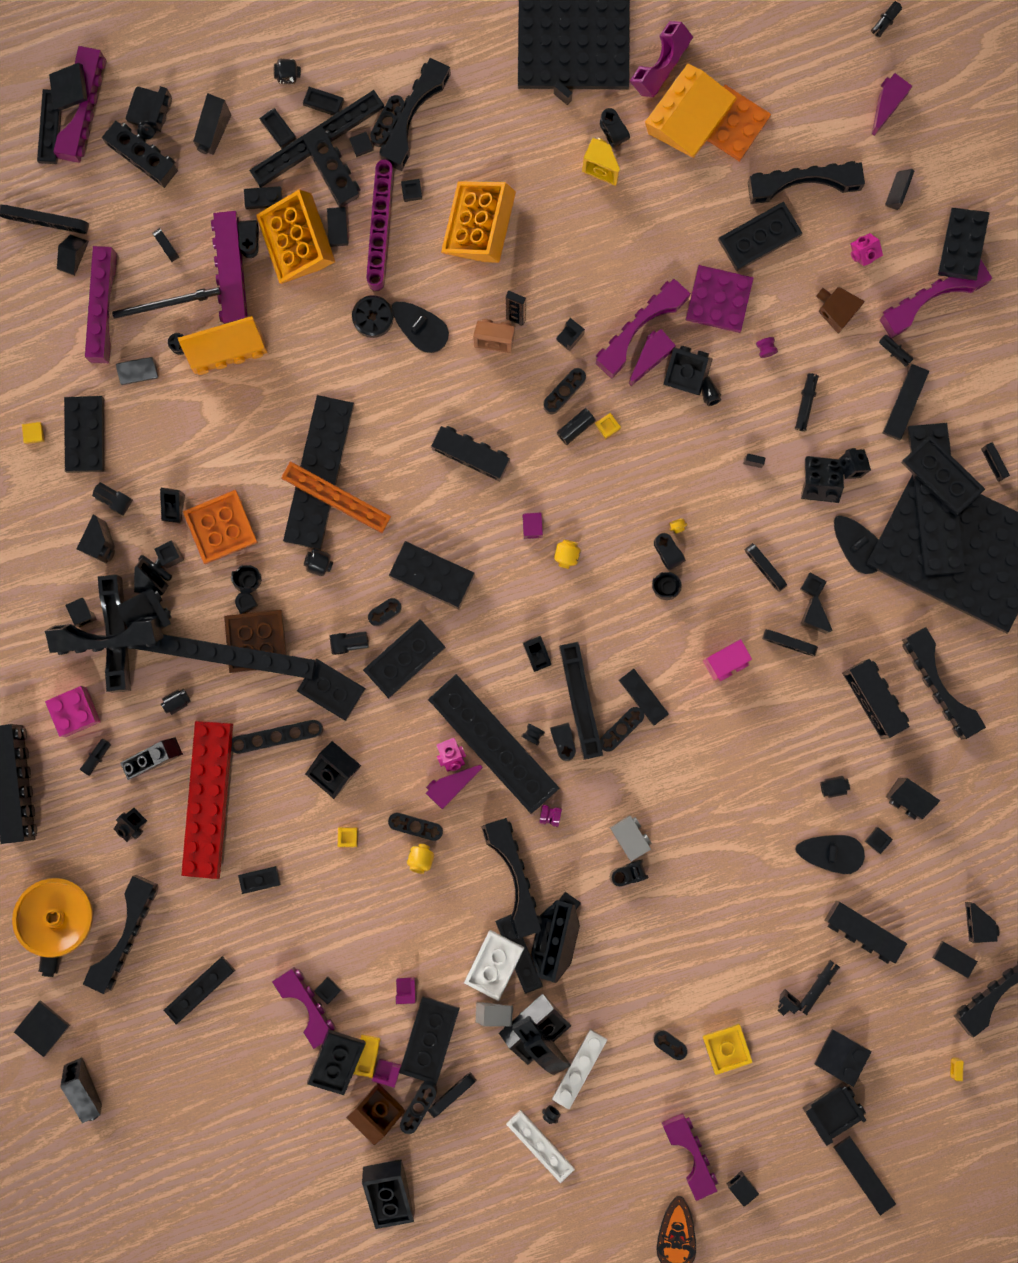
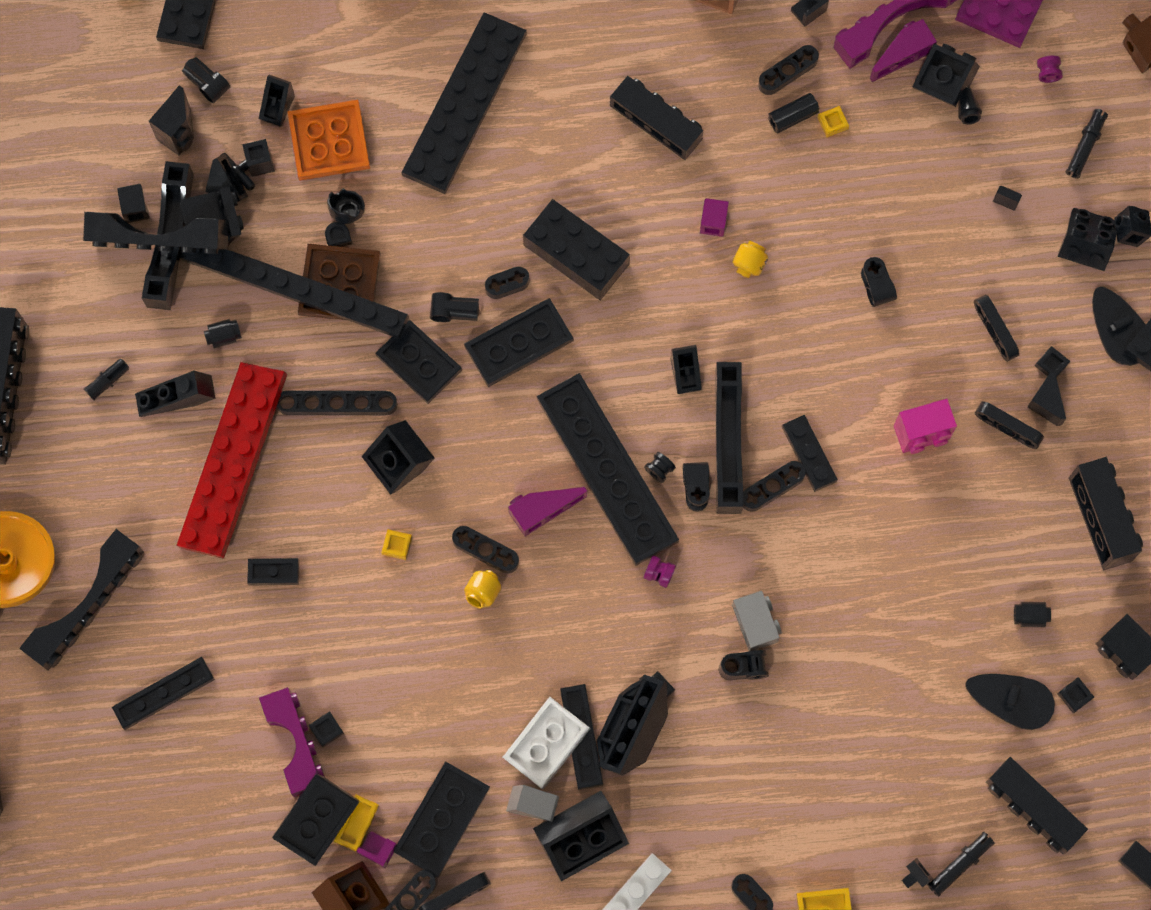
camera: 10 degrees right, 10 degrees down
dark pink brick [45,686,101,738] -> none
black brick [114,808,147,842] -> none
orange tile [281,461,391,534] -> none
black head [303,549,333,576] -> none
magenta panel [395,977,417,1004] -> none
dark pink brick [437,738,466,772] -> none
black arch [481,818,542,939] -> none
black slope [513,1016,571,1075] -> none
black hair [652,572,682,601] -> none
yellow plate [669,518,688,534] -> none

